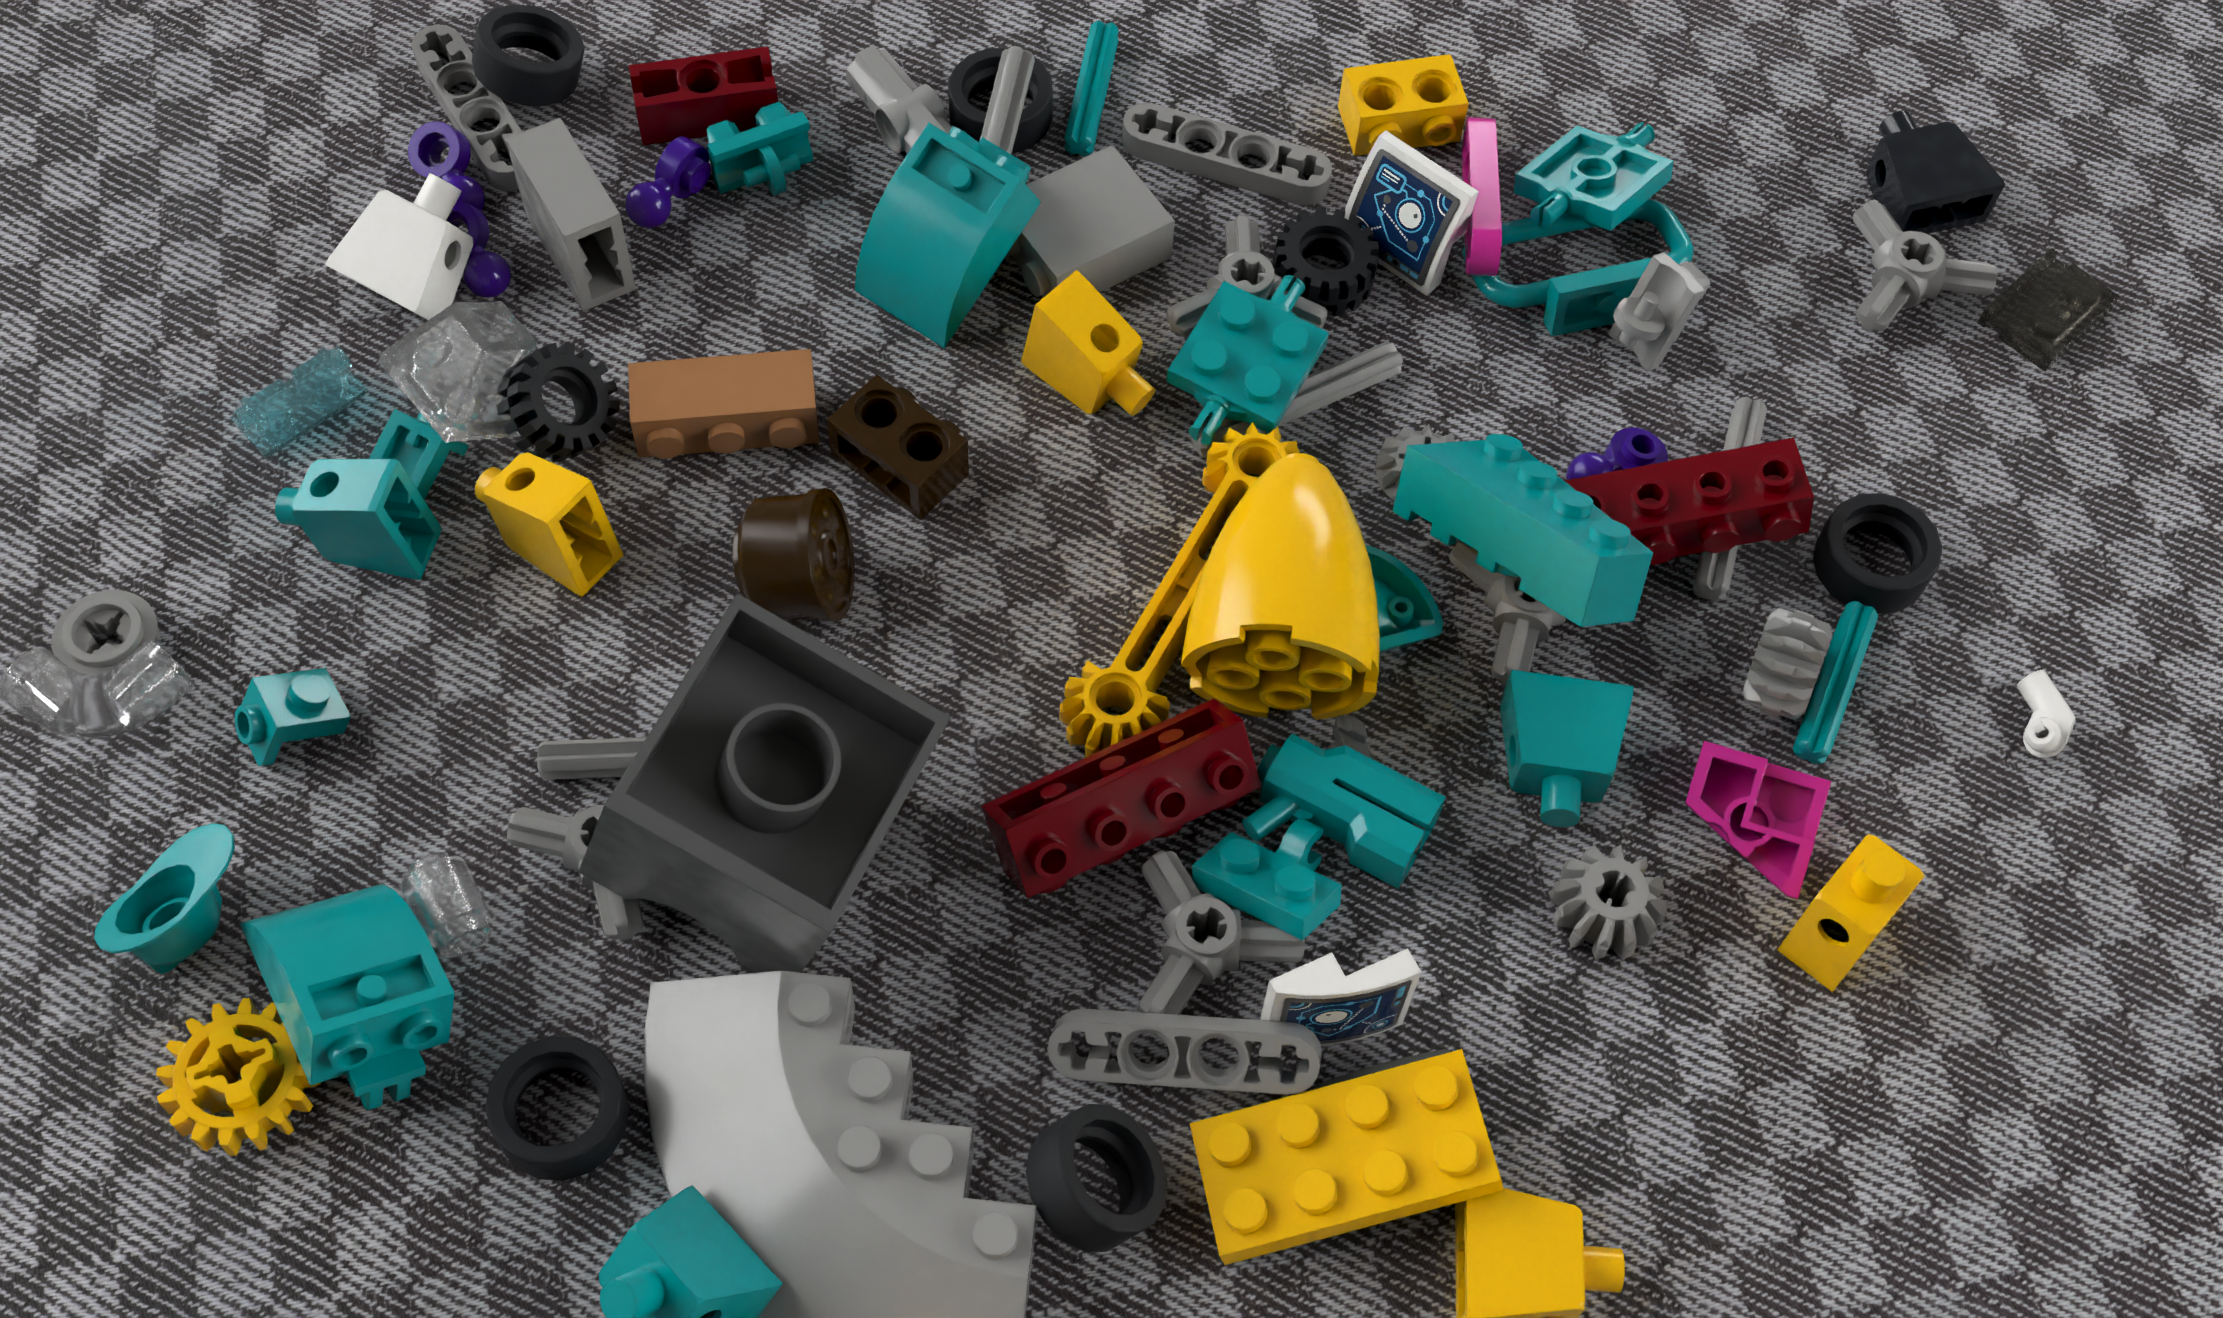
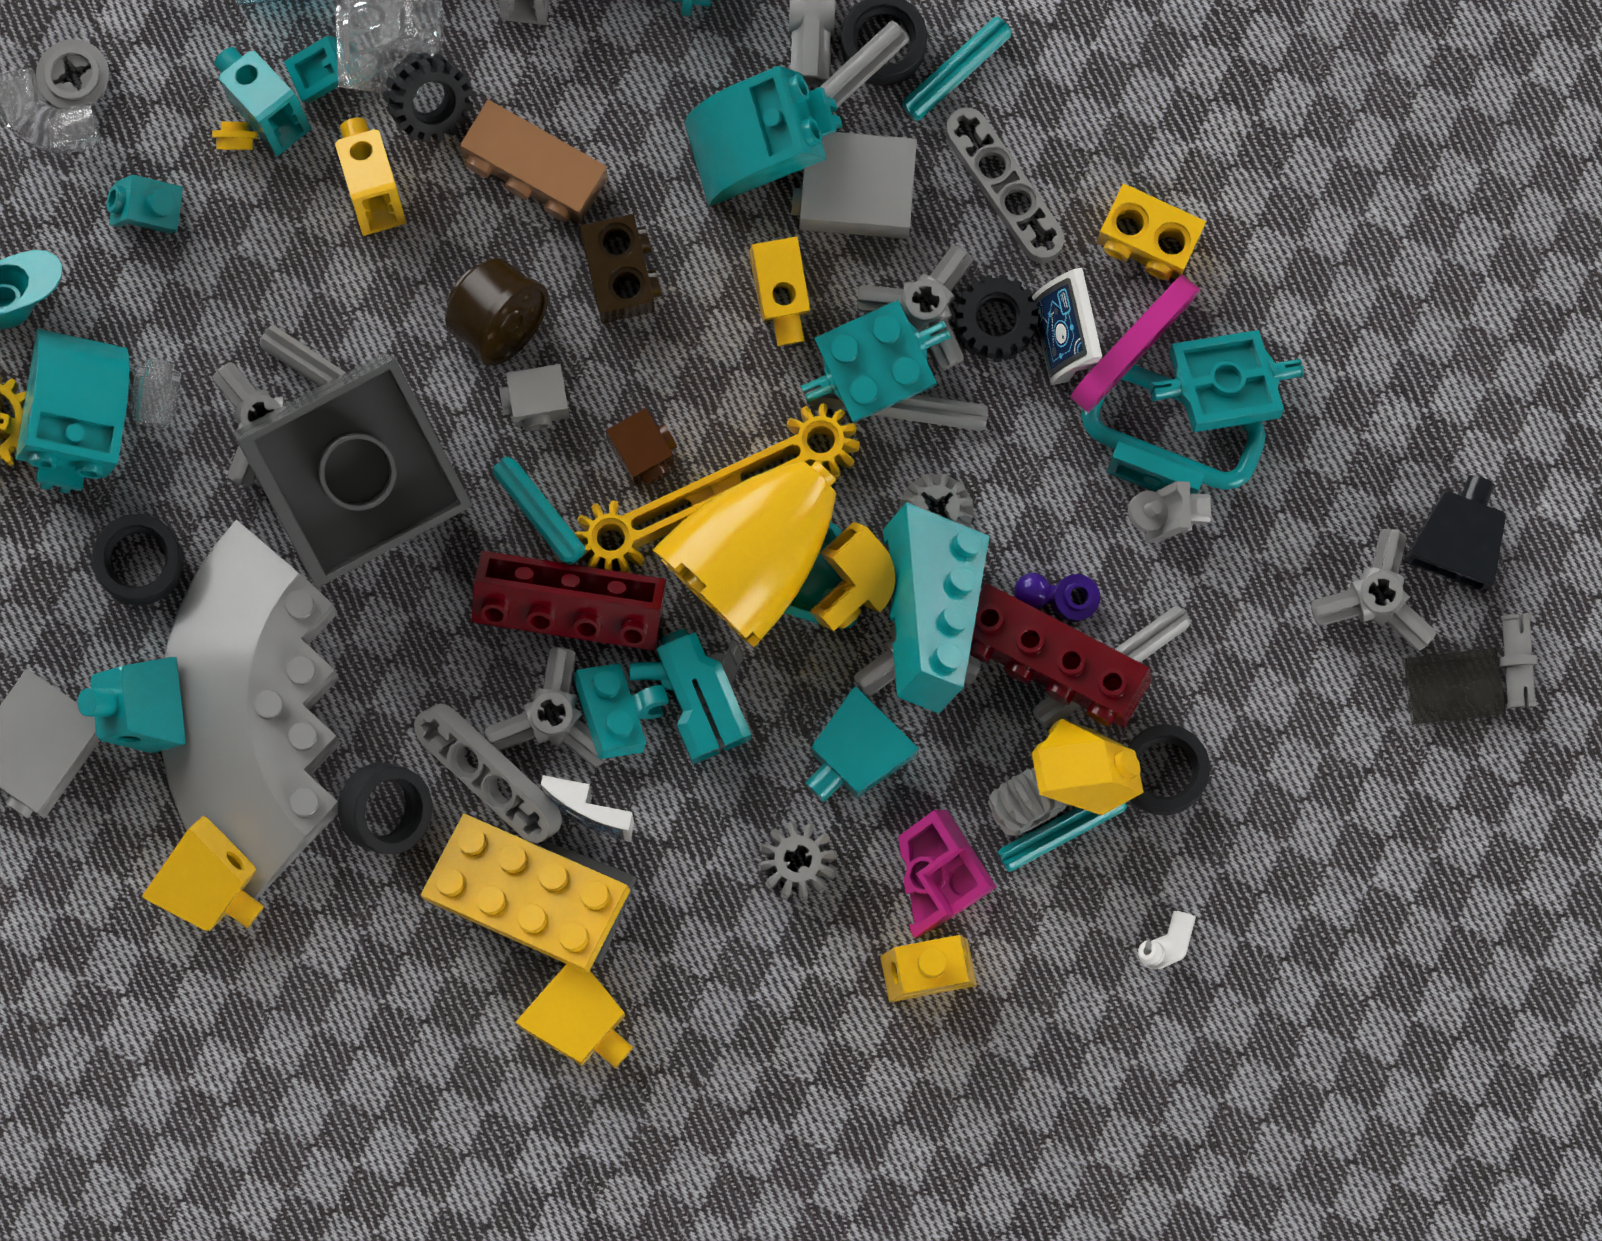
camera: 35 degrees right, 20 degrees up
none -> yellow plate [212,121,258,150]
none -> teal axle [493,456,585,565]
none -> light grey brick [499,364,570,431]
none -> reddish brown brick [606,408,677,486]
none -> yellow brick [809,521,895,631]
none -> yellow slope [1031,718,1144,815]
none -> light grey pin [1500,613,1538,709]

